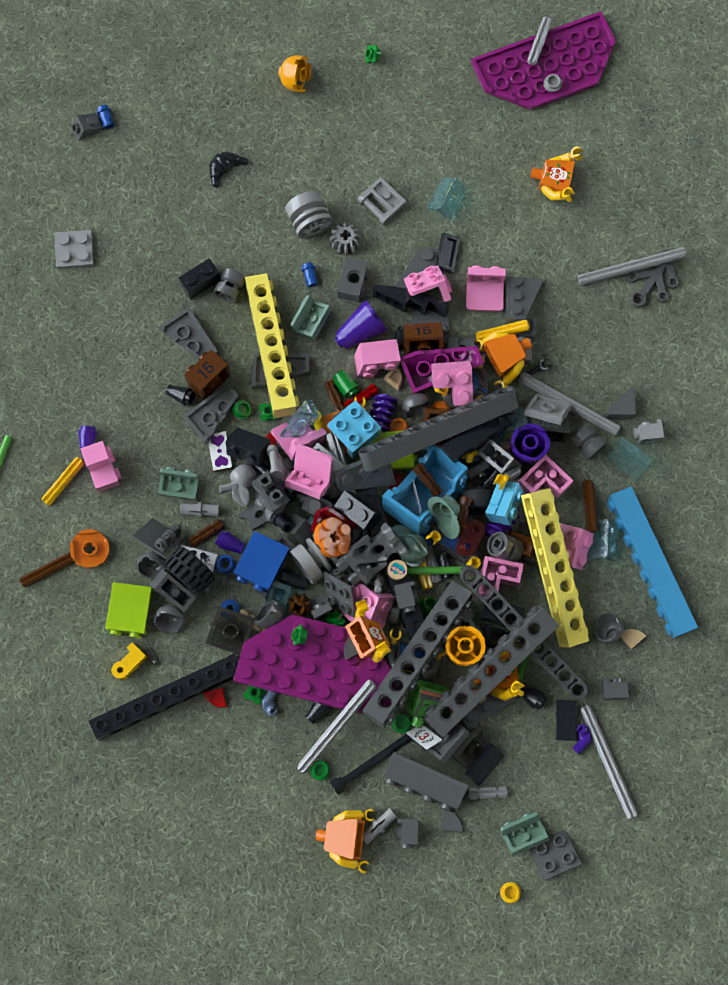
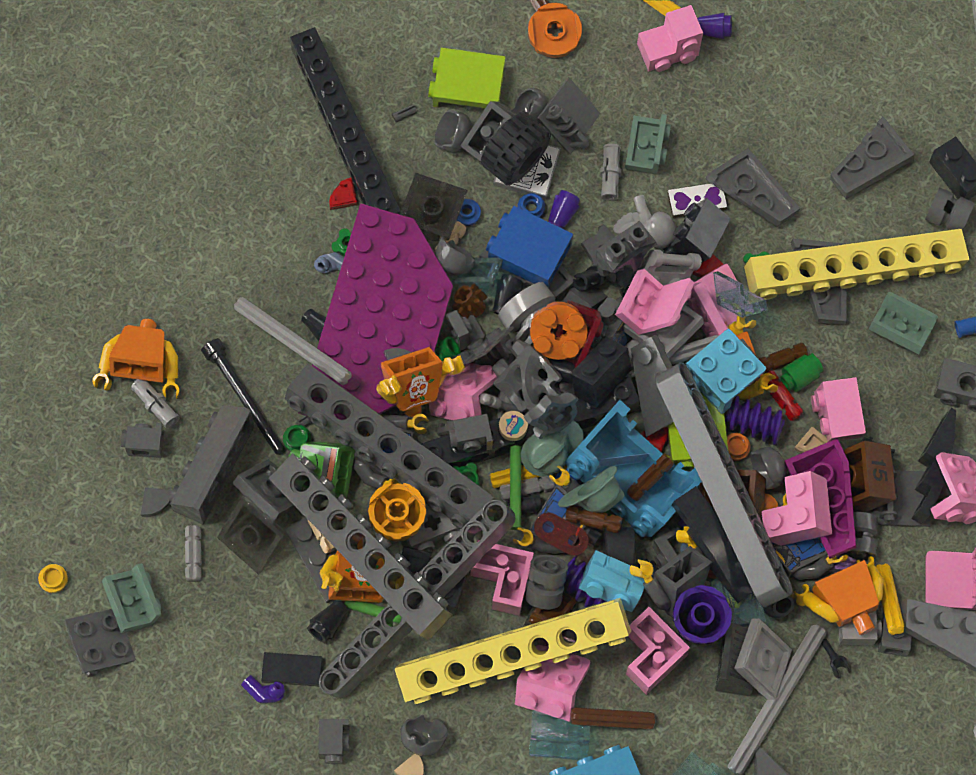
camera: 90 degrees right, 5 degrees down
yellow leg [111,642,148,680] -> none
black cone [166,384,195,406] -> none
reddish brown brick [184,349,230,400] -> none
reddish brown axle [189,519,224,547] -> none
green plate [233,400,251,419] -> none
green plate [291,624,307,646] -> none
green plate [310,760,330,781] -> none
dark purple cone [335,300,388,349] -> none
white sticker [406,725,442,749] -> none
black tile [465,743,504,786] -> none
dark grey wheel [570,424,606,460] -> none
light grey axle [580,705,638,819] -> none

